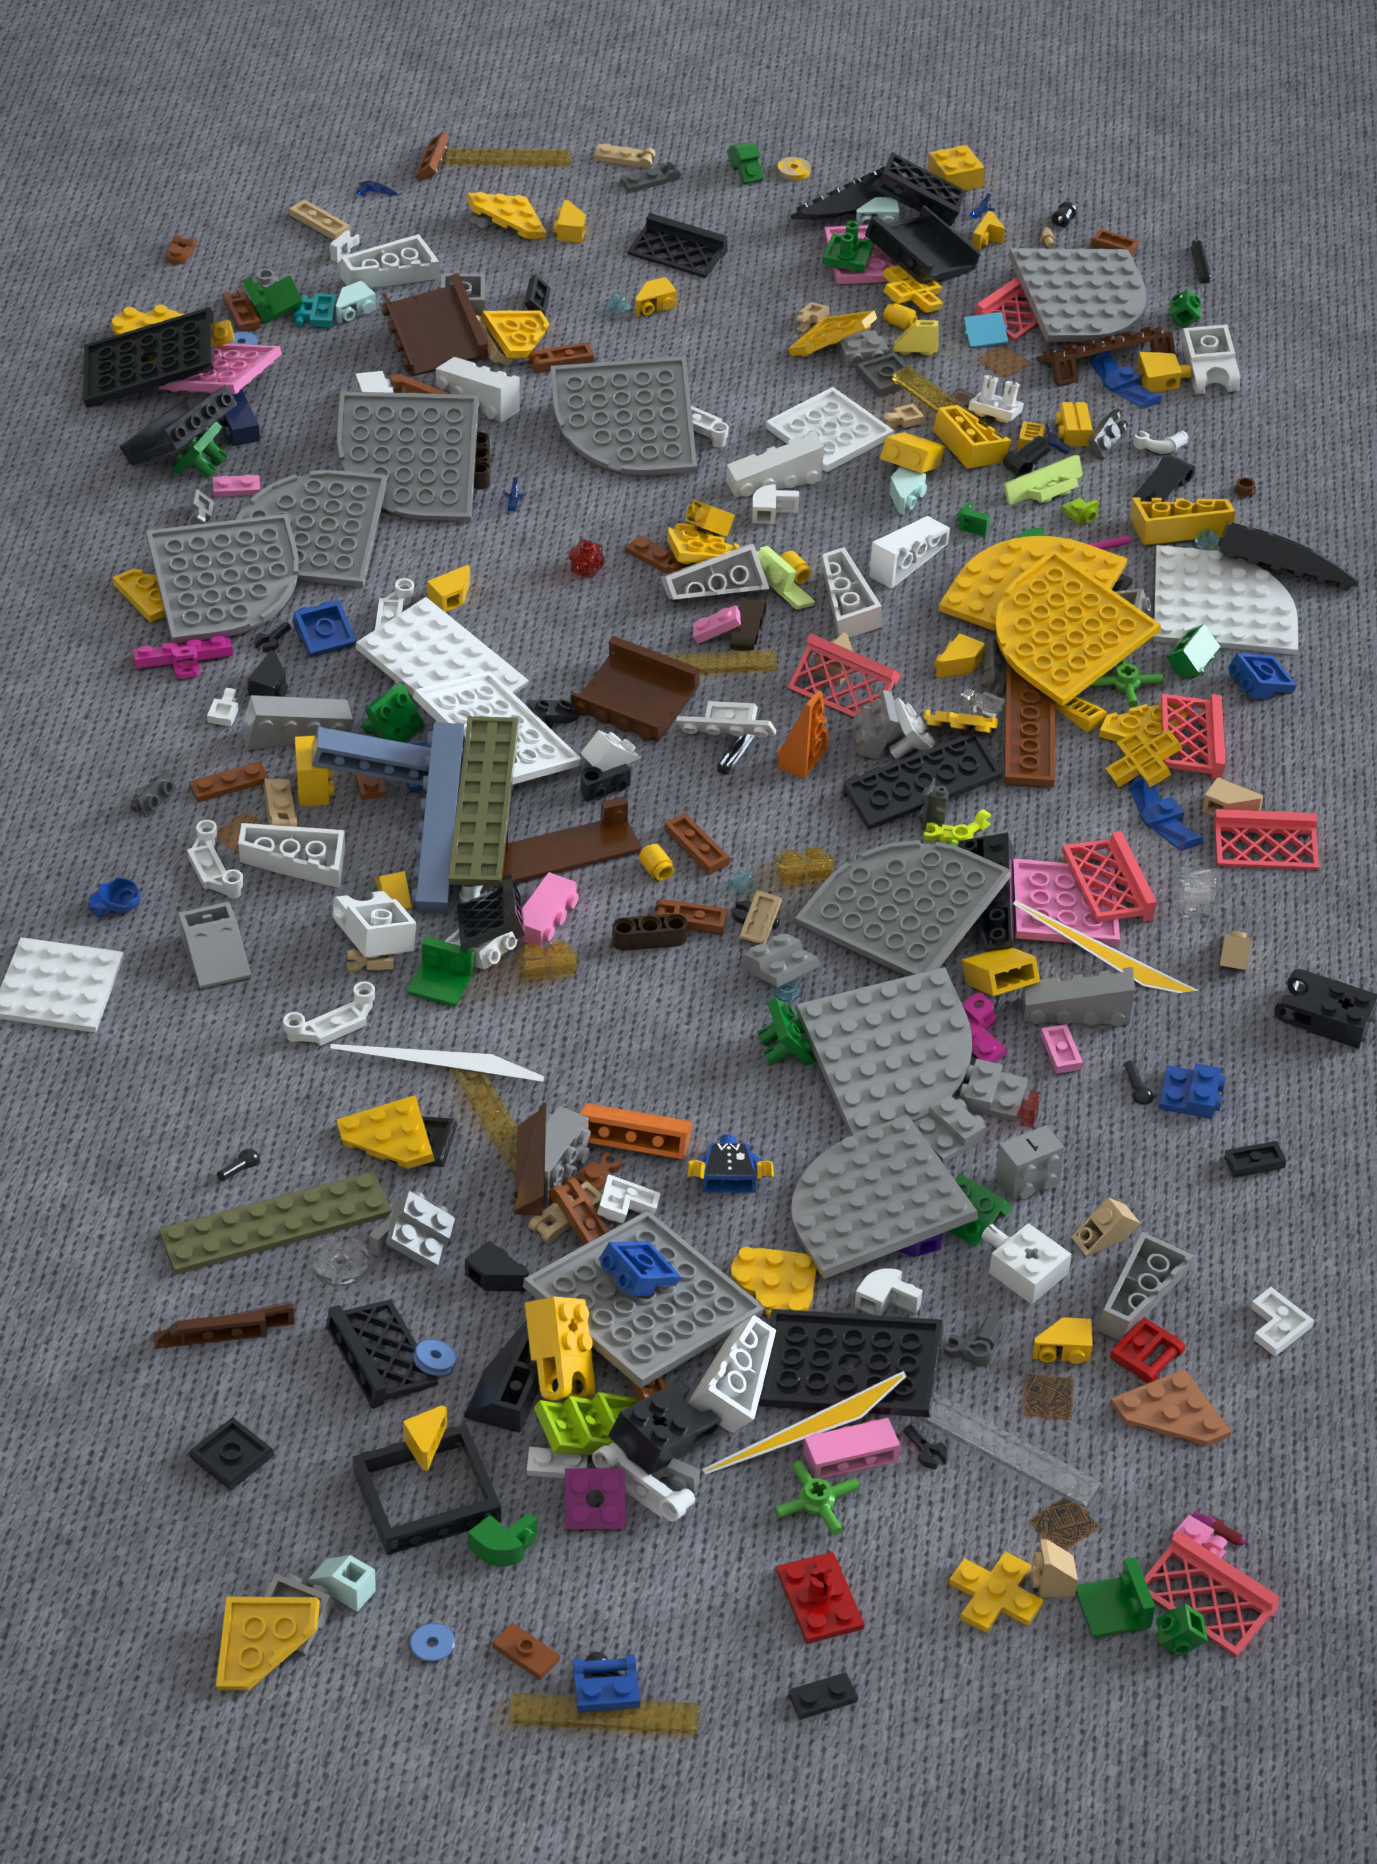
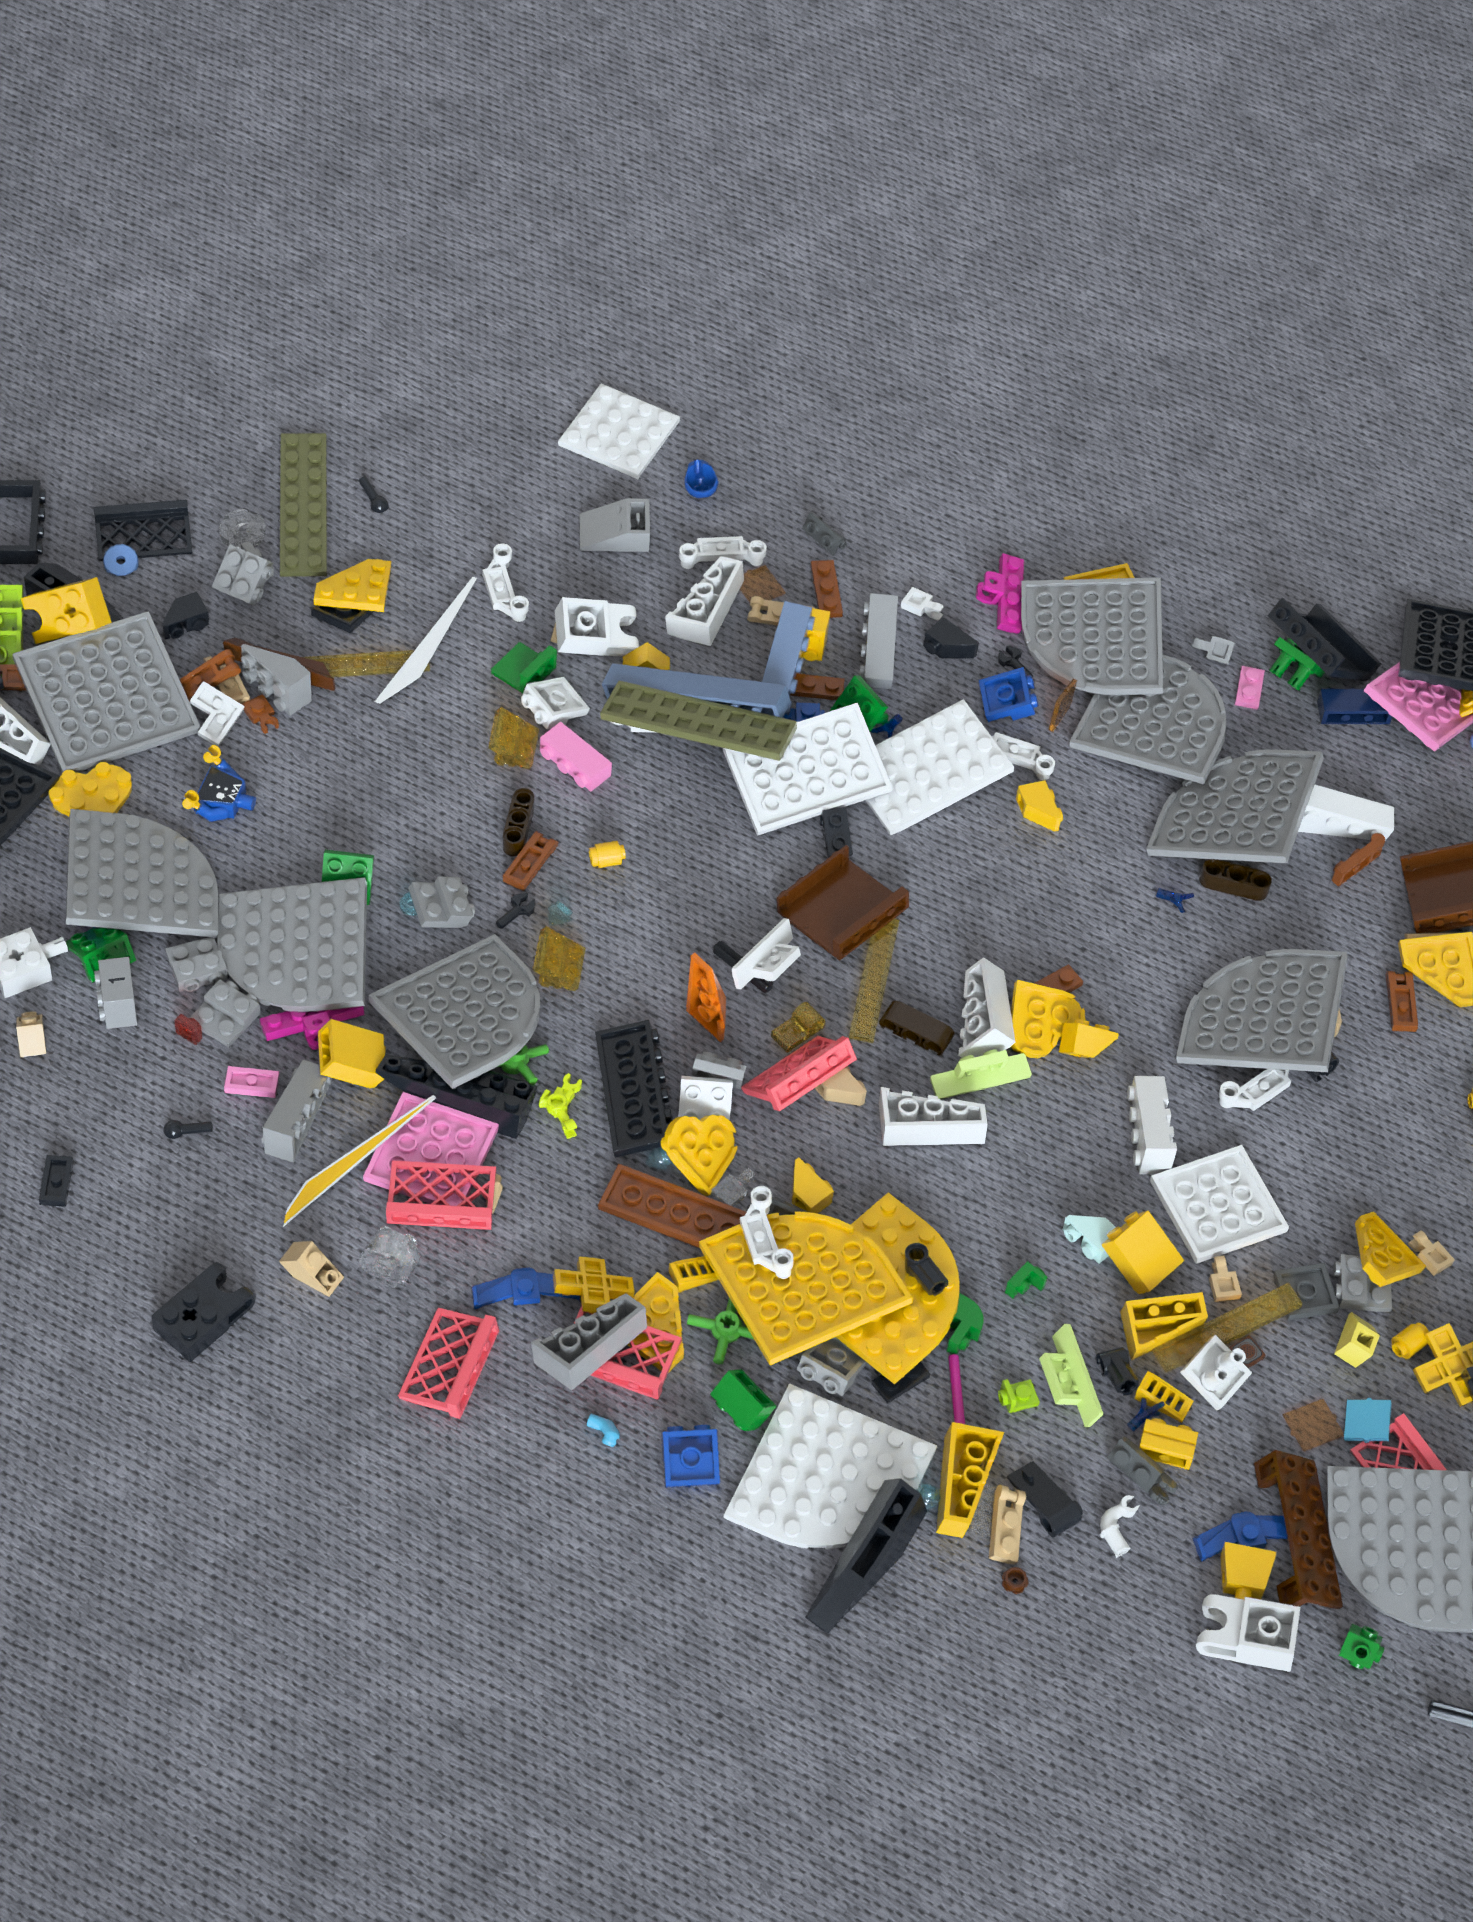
camera: 105 degrees right, 10 degrees up
reddish brown wedge [154,1301,294,1349] -> none
black plate [189,1417,274,1491] -> none
yellow slope [403,1406,447,1471] -> none
white wedge [436,357,520,423] -> none
black fence [457,875,526,951] -> none
reddish brown bracket [498,796,642,887] -> none
clear red brick [569,539,605,579] -> none
orange brick [579,1103,693,1159] -> none
black plate [580,763,631,802] -> none
white slope [581,730,641,772] -> none
blue plate [599,1241,681,1297] -> none
dark orange plate [664,813,730,874] -> none
bright pink plate [693,605,741,644] -> none
tan plate [739,890,782,945] -> none
white brick [752,484,799,524] -> none
yellow brick [780,551,811,584] -> none
white brick [855,1269,923,1316] -> none
white wedge [869,516,950,589] -> none
dark grey hinge [919,778,949,829] -> none
blue plate [1159,1063,1226,1119] -> none
tan slope [1202,777,1263,816] -> none
none -> light grey wedge [531,1294,647,1390]
none -> medium azure arm [587,1413,620,1447]
none -> white plate [740,1186,794,1279]
none -> clear yellow plate [771,1002,826,1053]
none -> black piece [905,1243,948,1296]
none -> tan plate [989,1484,1026,1564]
none -> clear orange piece [1049,678,1077,732]

